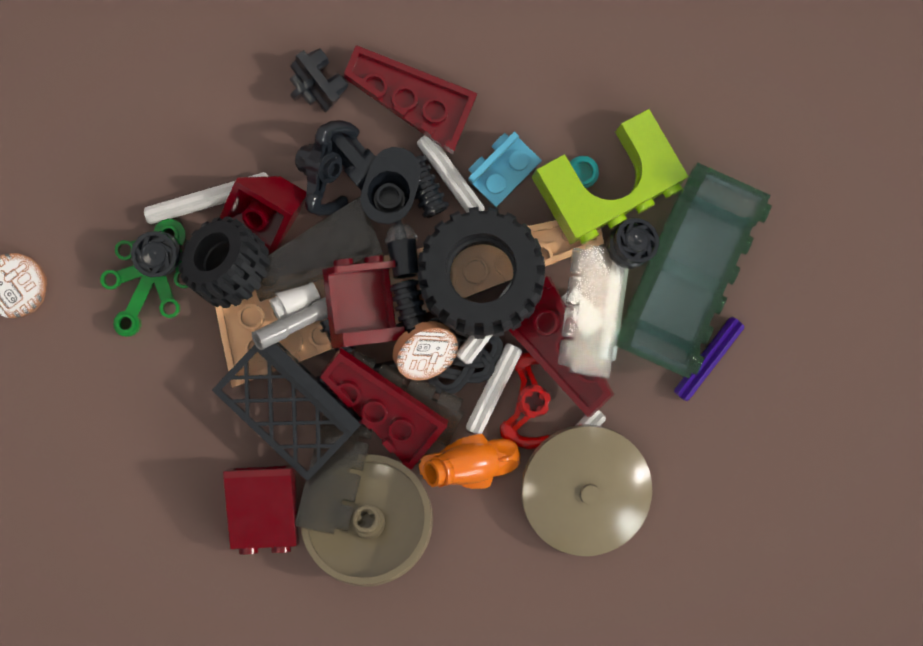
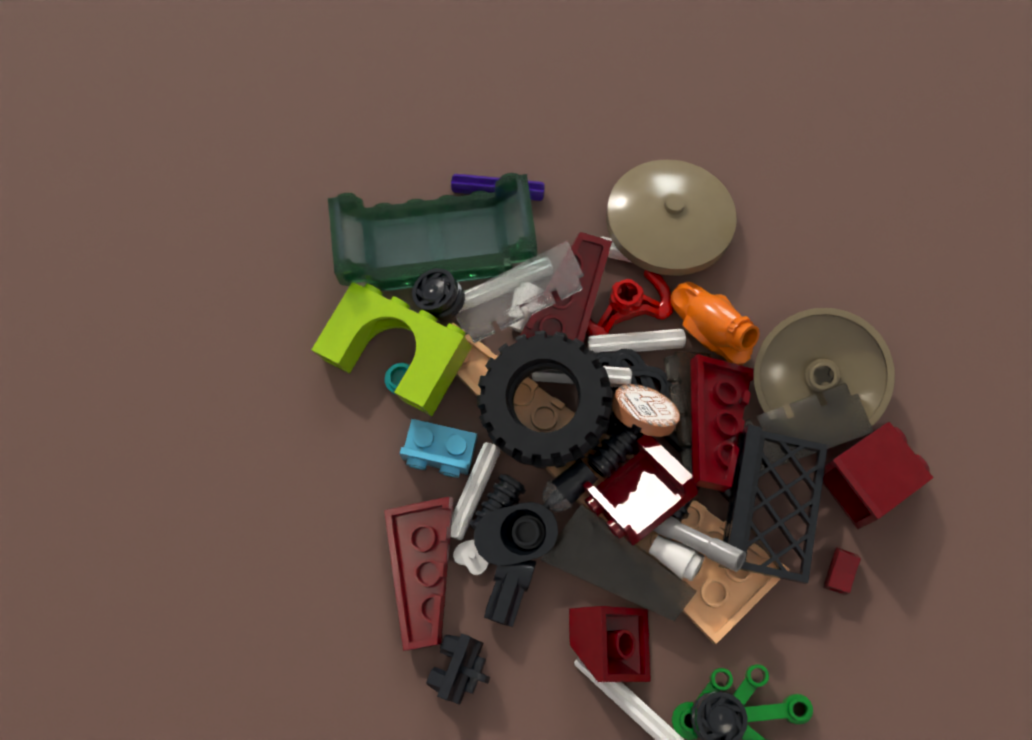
camera: 115 degrees left, 15 degrees down
black tyre [178,216,270,308] -> none
black piece [295,120,360,216] -> none
none -> white piece [453,540,489,576]
none -> dark red piece [823,547,861,595]

